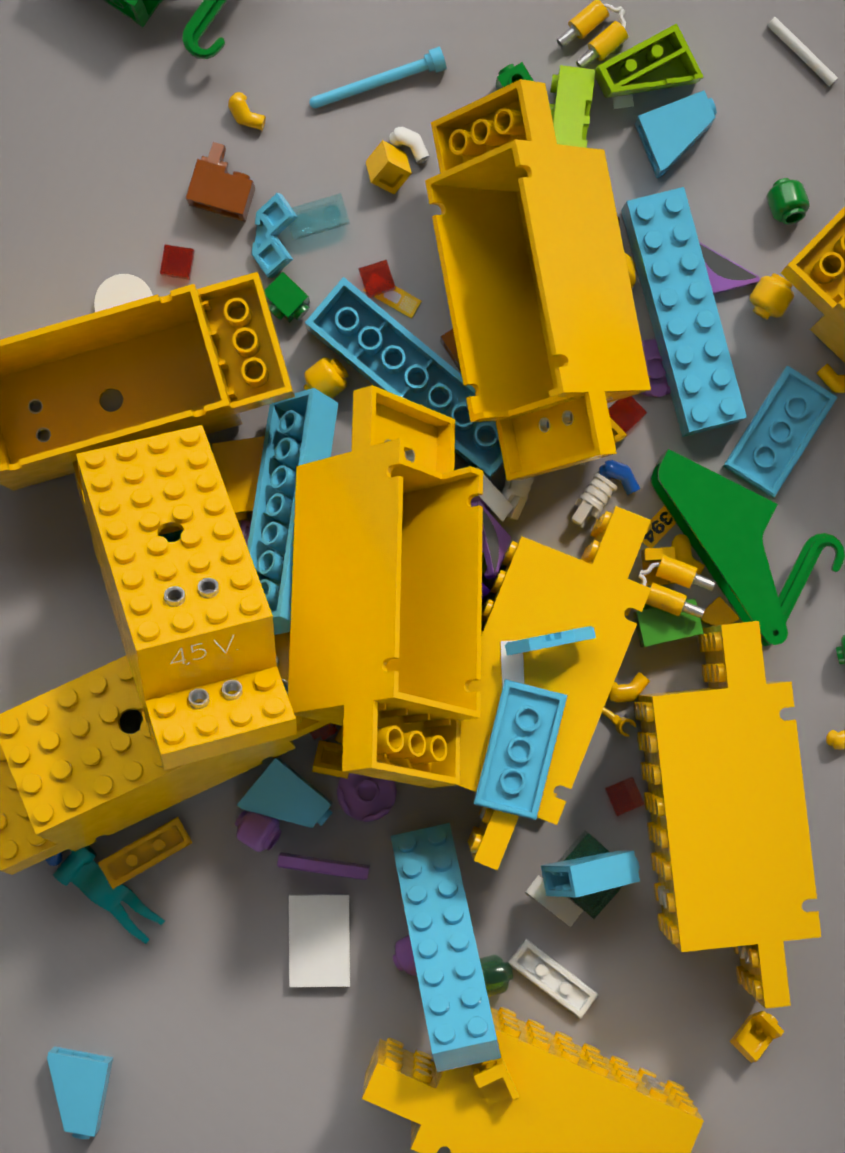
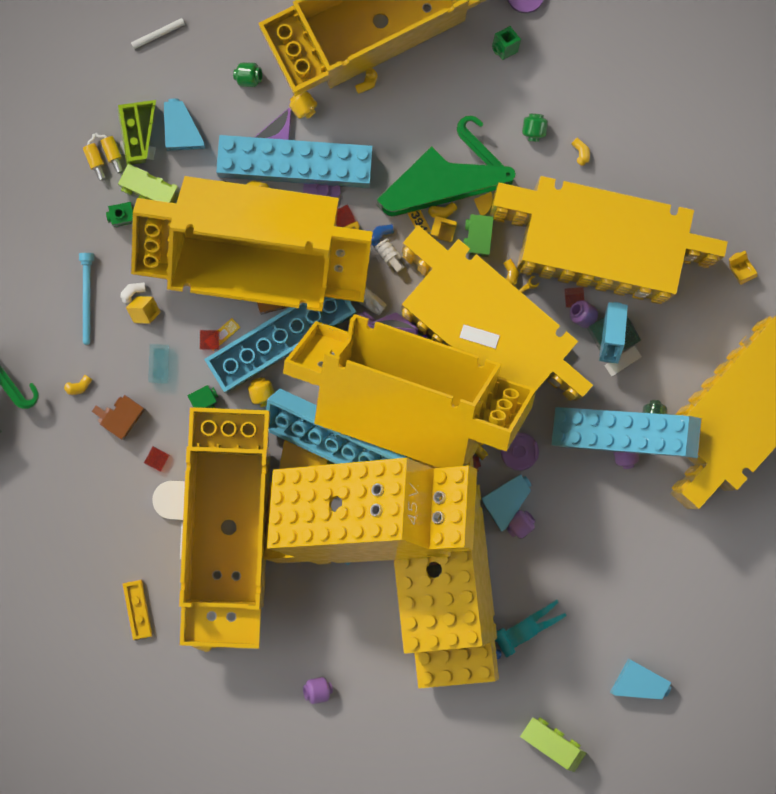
camera: 75 degrees left, 0 degrees up
yellow tile [98,817,193,889] -> none
medium azure tile [252,193,298,278] -> none
medium lavender tile [277,852,370,880] -> none
white tile [289,894,350,987] -> none
yellow bracket [312,740,349,779] -> none
yellow panel [472,1056,519,1106] -> none
medium azure tile [473,679,567,820] -> none
white sticker [477,467,513,522] -> none
medium azure tile [505,626,596,656] -> none
white tile [508,938,599,1019] -> none
yellow piece [638,555,716,619] -> none
medium azure tile [723,365,838,498] -> none
none -> medium lavender head [570,300,598,328]

